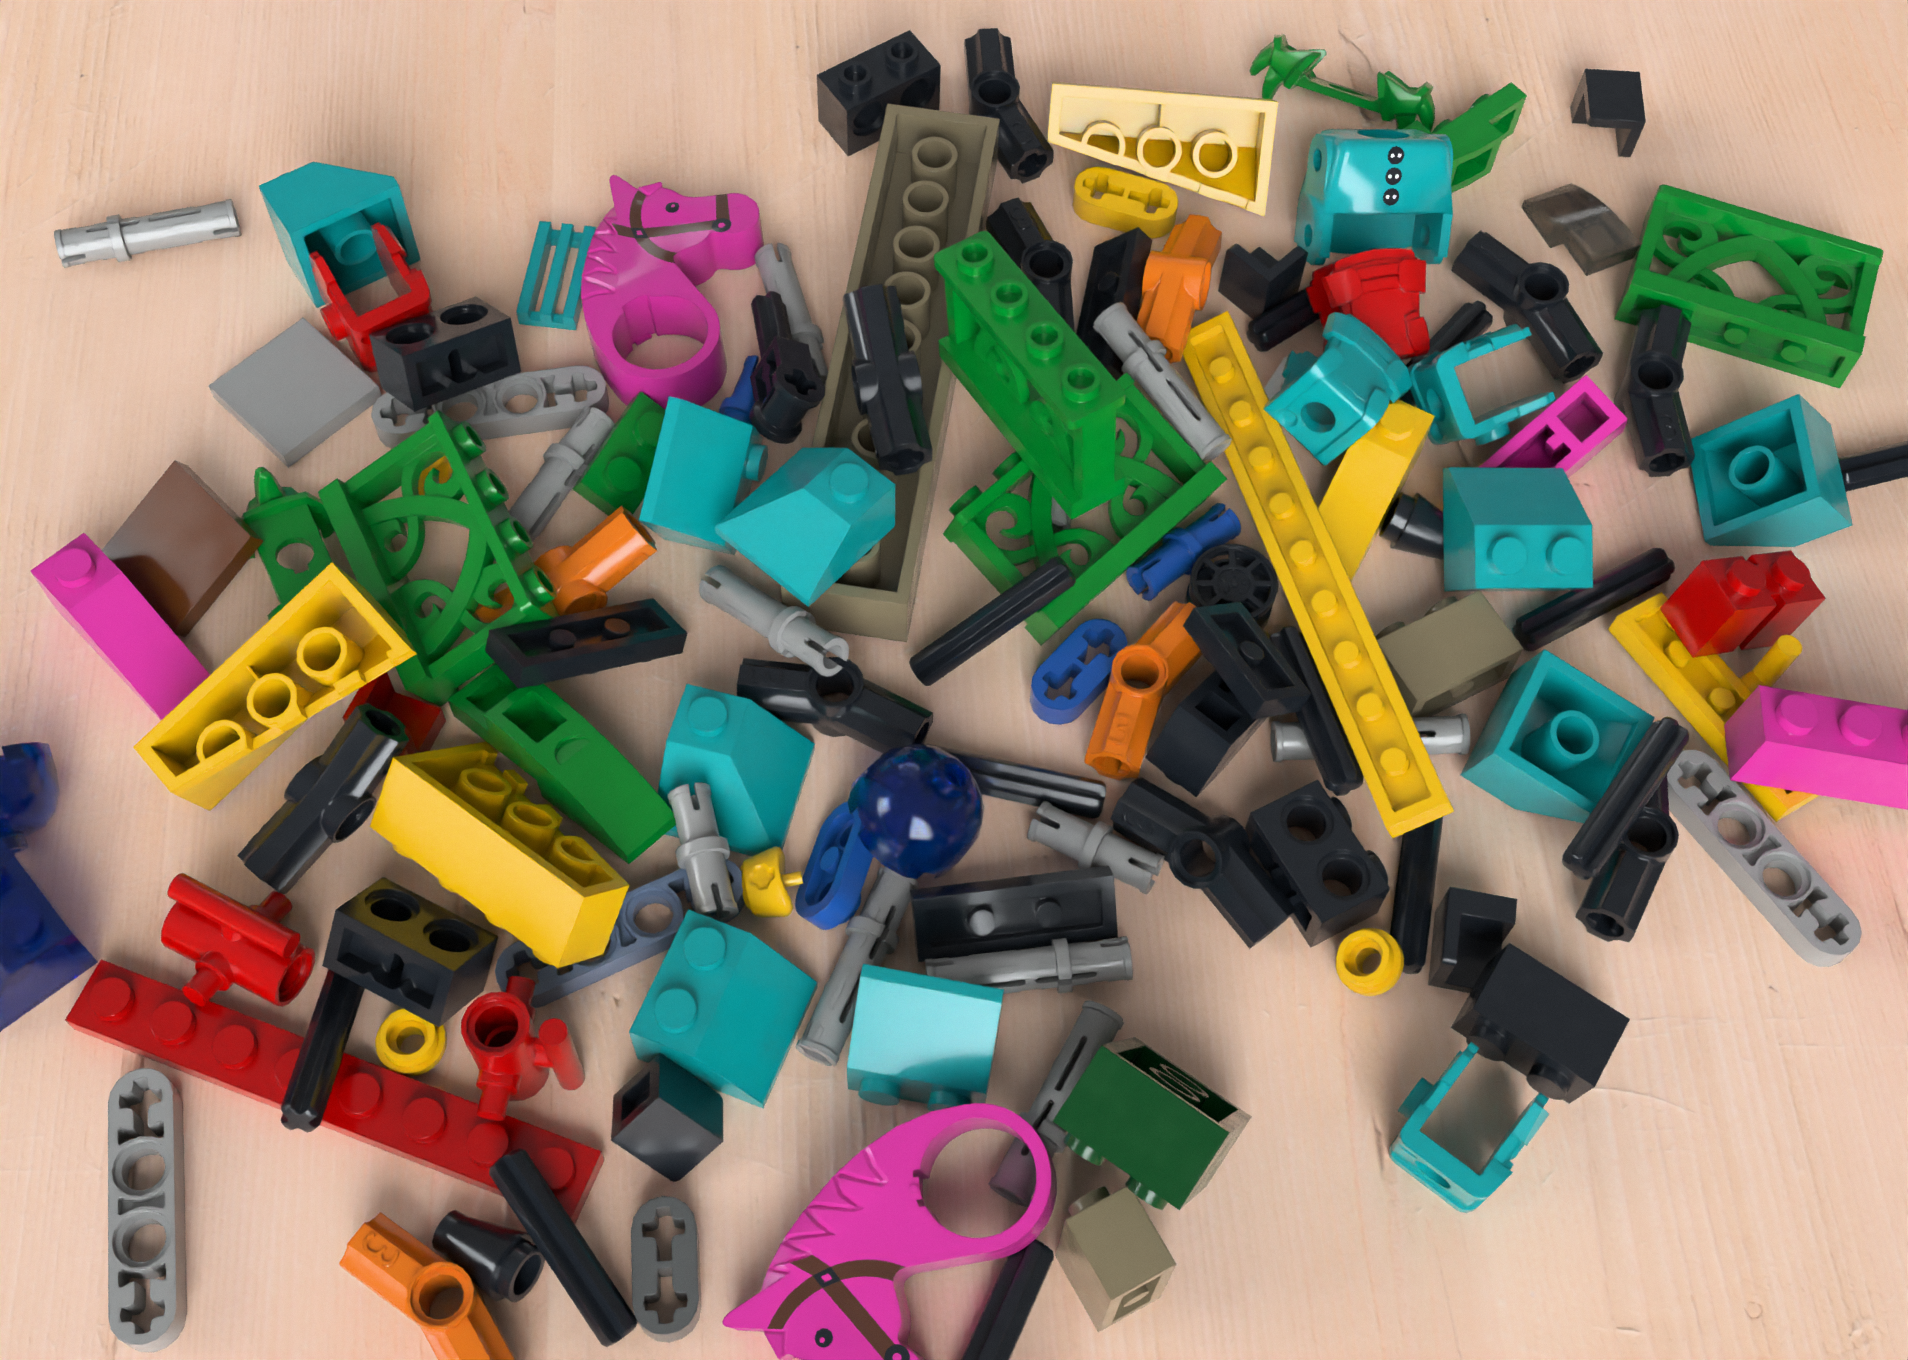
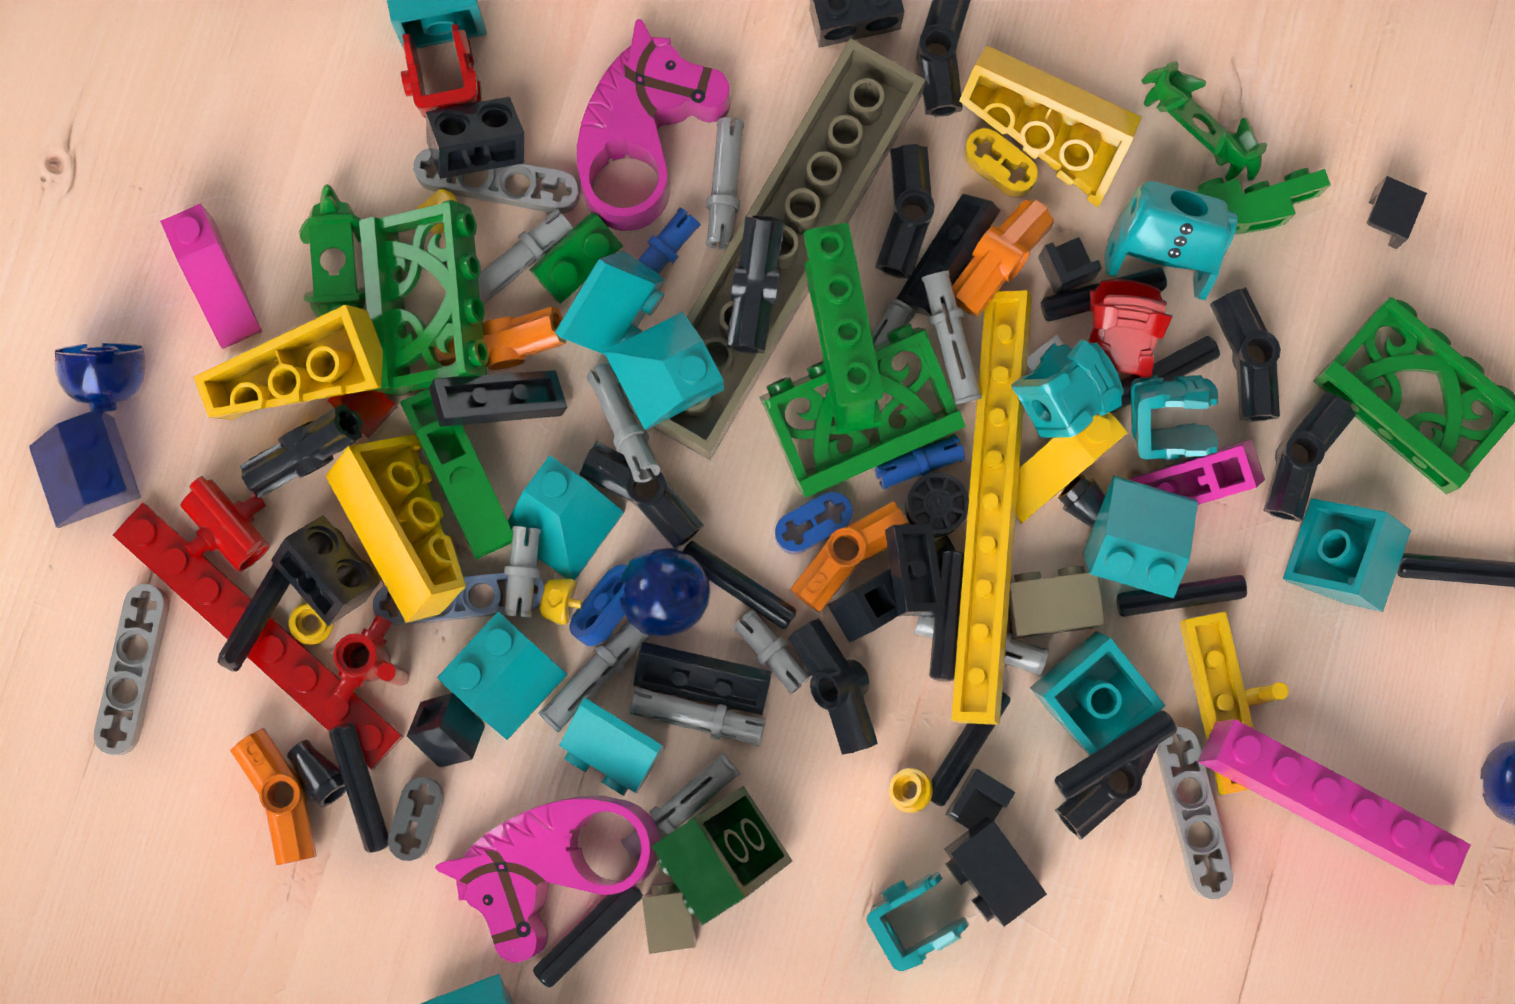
camera: 20 degrees right, 20 degrees up
reddish brown tile [102,460,263,637] -> none
light grey tile [209,318,382,468] -> none
teal tile [516,221,596,330] -> none
black connector [749,291,825,444] -> none
black axle [909,557,1076,686] -> none
black brick [1245,780,1390,948] -> none
clear smoke slope [1521,183,1641,276] -> none
red piece [1660,550,1826,658] -> none

